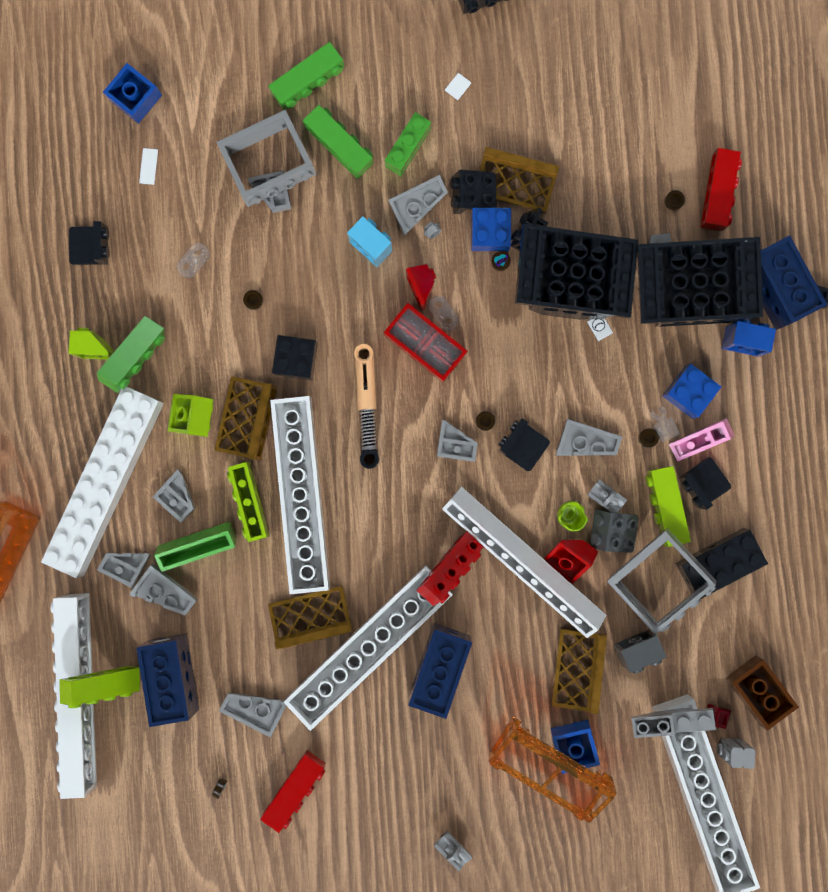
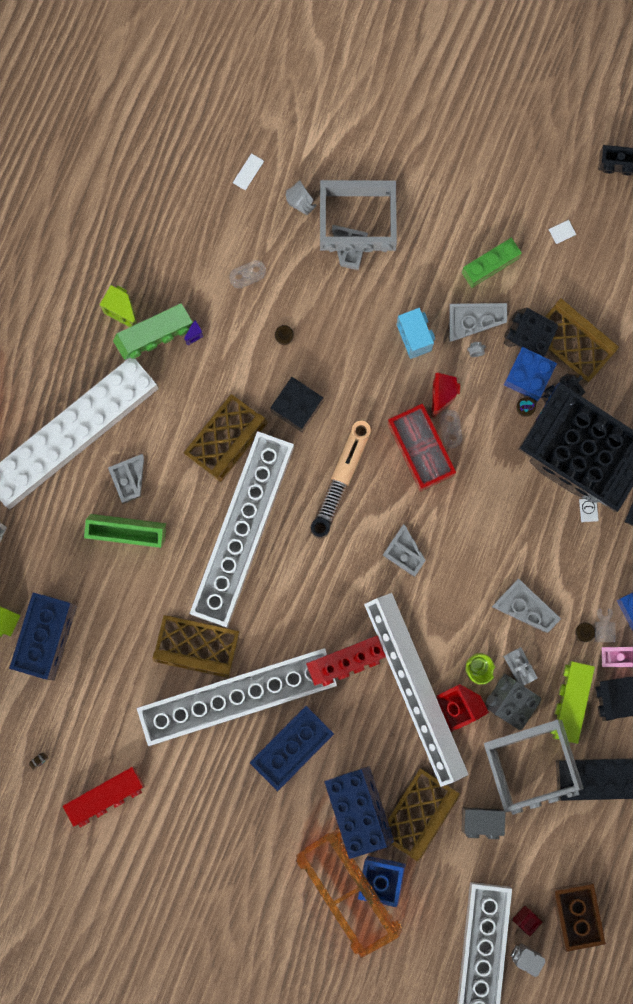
camera: 25 degrees right, 5 degrees down
black bracket [69,221,110,265] -> none
light grey wing [97,553,151,588] -> none
blue brick [103,63,162,124] -> none
light grey wing [129,564,198,615] -> none
lime slope [167,394,213,437] -> none
light grey wing [219,692,287,738] -> none
lime brick [227,462,270,542] -> none
bright green brick [268,42,344,110] -> none
bright green brick [302,105,373,180] -> none
light grey hips [434,830,473,871] -> none
dark brown tile [476,412,495,431] -> none
black bracket [498,419,550,471] -> none
light grey slope [631,707,716,738] -> none
none -> dark purple slope [184,320,203,345]
none -> light grey hair [285,180,317,215]
none -> dark blue piece [324,766,394,859]

